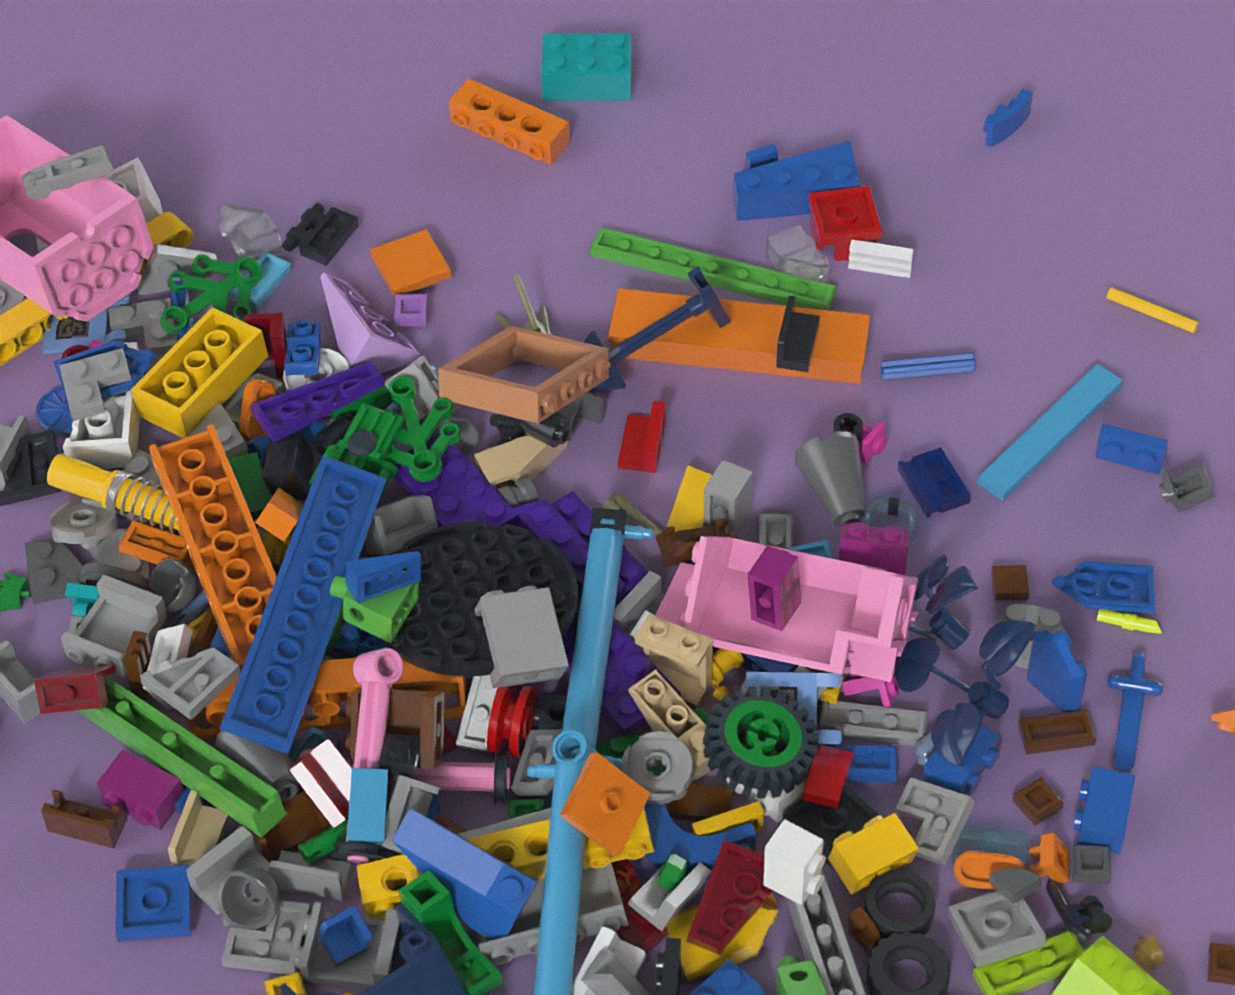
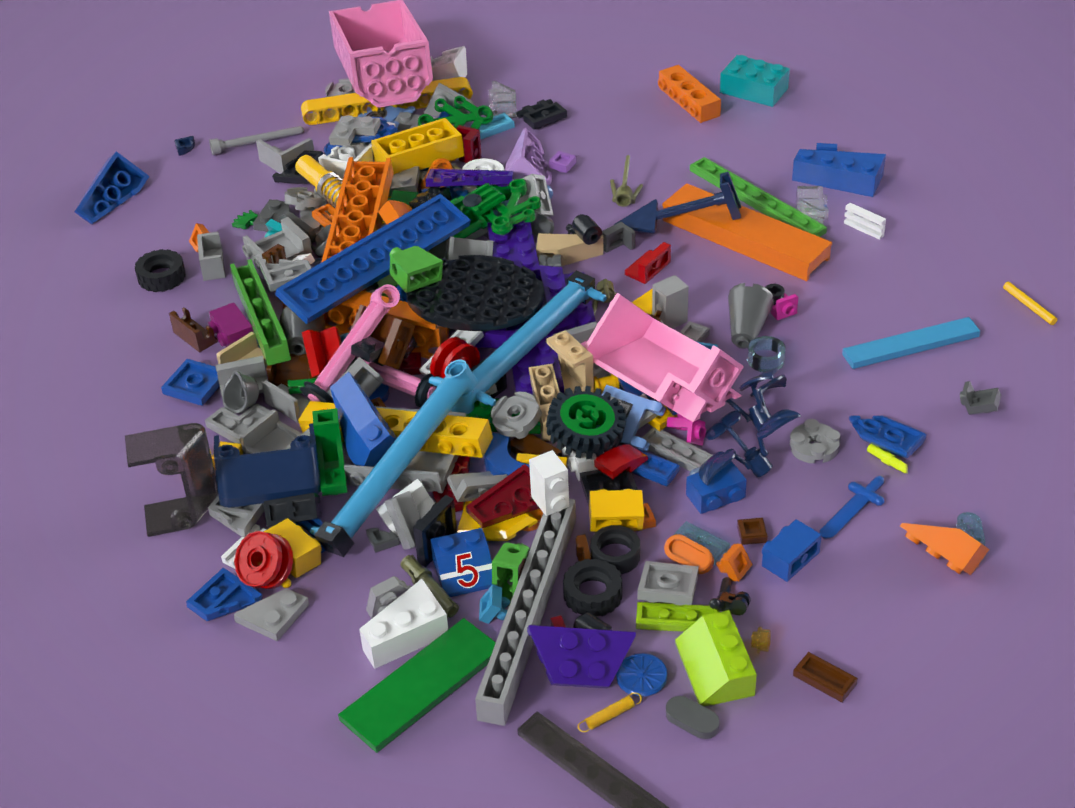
camera: 30 degrees right, 10 degrees down
light grey hinge [22,145,114,200] -> none
dark red panel [34,665,116,714] -> none
blue slope [284,320,321,376] -> none
blue panel [318,906,373,967] -> none
blue slope [345,551,421,603] -> none
dark azure tile [347,768,388,844] -> none
orange tile [369,229,452,298] -> none
nougat window [438,326,611,423] -> none
light grey panel [475,586,569,688] -> none
orange plate [559,752,650,856] -> none
green tile [656,853,687,891] -> none
magenta brick [747,546,801,631] -> none
black panel [776,295,820,372] -> none
red panel [808,186,882,261] -> none
magenta brick [838,522,910,575] -> none
axle [880,353,976,380] -> none
light grey plate [895,777,976,866] -> none
clear blue plate [898,447,971,518] -> none
blue slope [983,89,1033,147] -> none
dark grey tile [989,868,1042,904] -> none
reddish brown tile [991,565,1029,600] -> none
reddish brown tile [1018,709,1096,755] -> none
blue tile [1027,629,1087,713] -> none
dark grey tile [1072,844,1111,884] -> none
blue bracket [1095,423,1168,475] -> none

